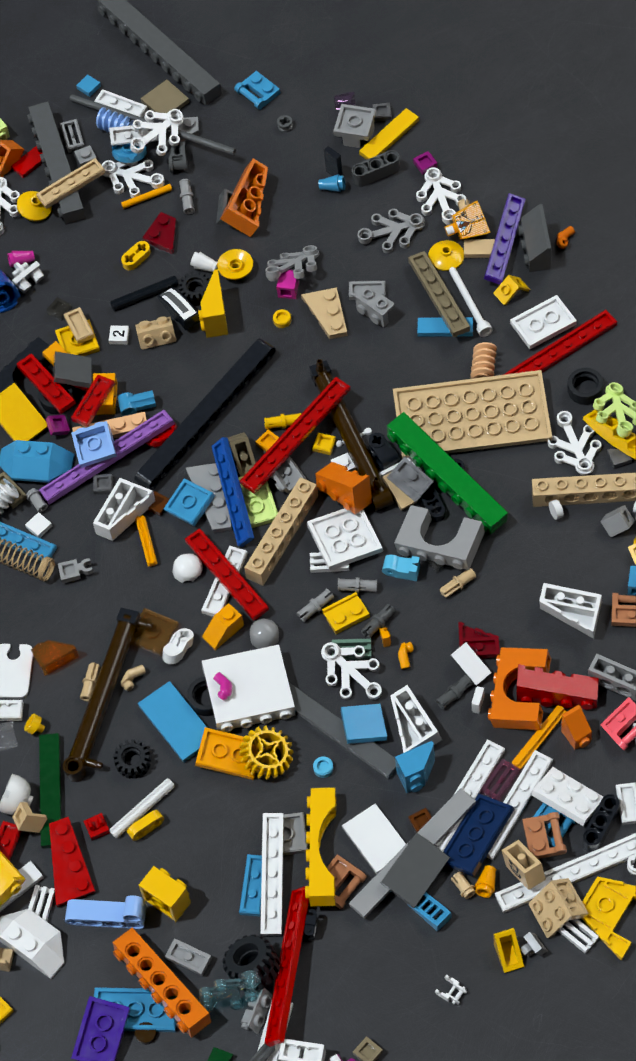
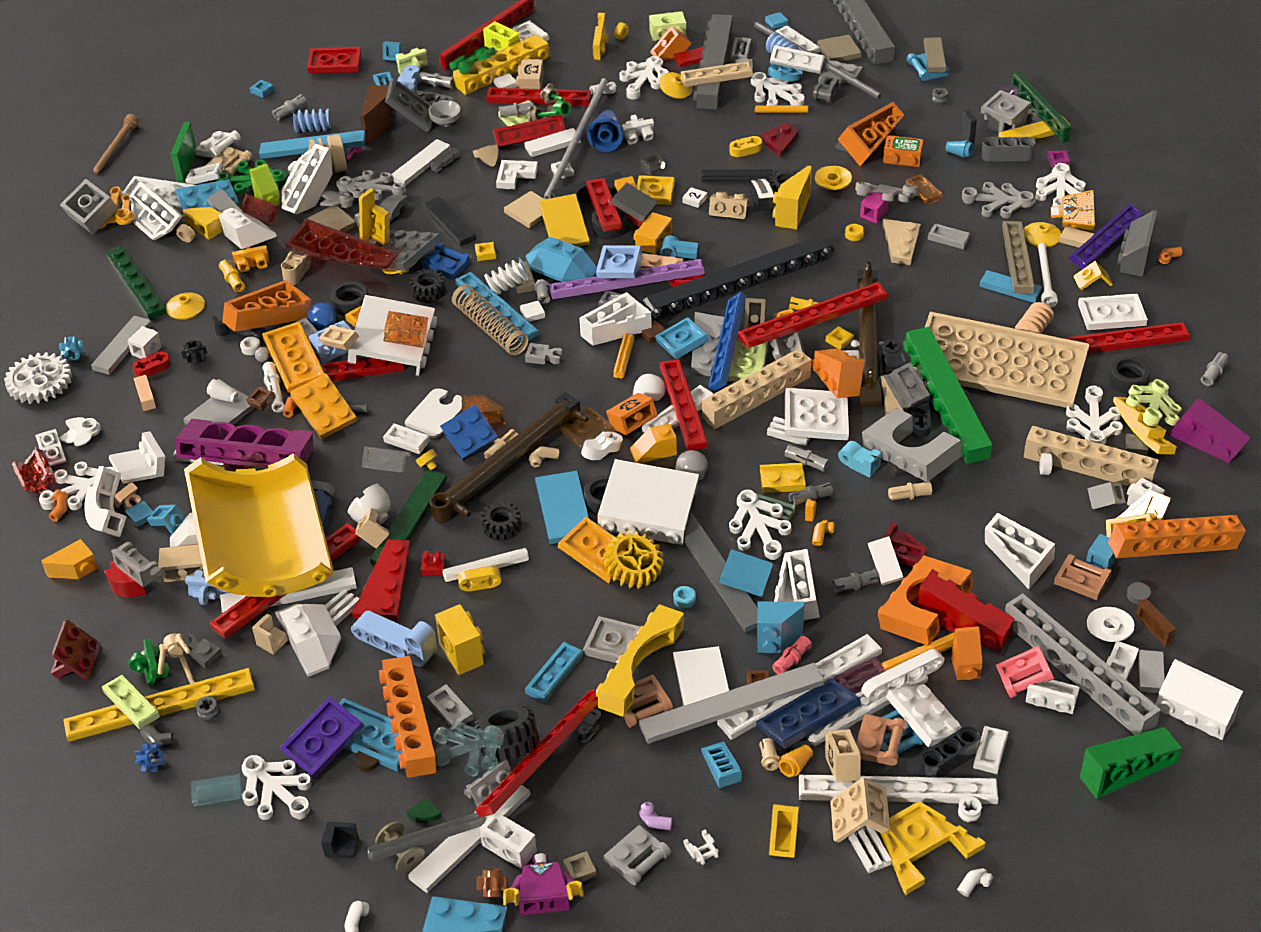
camera: 20 degrees right, 15 degrees down
dark pink cone [7,250,35,267] -> none
magenta plate [46,415,70,436] -> none
tan tile [63,307,95,344] -> none
red tile [71,375,115,427] -> none
white plant [130,109,184,156] -> none
light grey pin [179,179,195,215] -> none
white cone [190,252,218,272] -> none
dark pink arm [213,672,232,700] -> none
white plate [261,813,284,936] -> none
light grey pin [297,588,334,622] -> none
light grey bracket [355,285,394,328] -> none
dark grey tile [380,833,450,908] -> none
white tile [472,686,484,714] -> none
light grey tile [520,932,548,957] -> none
none -> blue plate [440,404,498,461]
none -> light grey plate [604,825,671,886]
none -> orange brick [606,393,658,435]
none -> lavender arm [639,802,672,830]
none -> coral pin [772,636,812,675]
none -> white beam [862,649,944,701]
none -> orange brick [883,135,923,167]
none -> clear orange tile [905,174,942,204]
none -> dark tan tile [923,37,946,73]
none -> dark green tile [1011,71,1071,143]

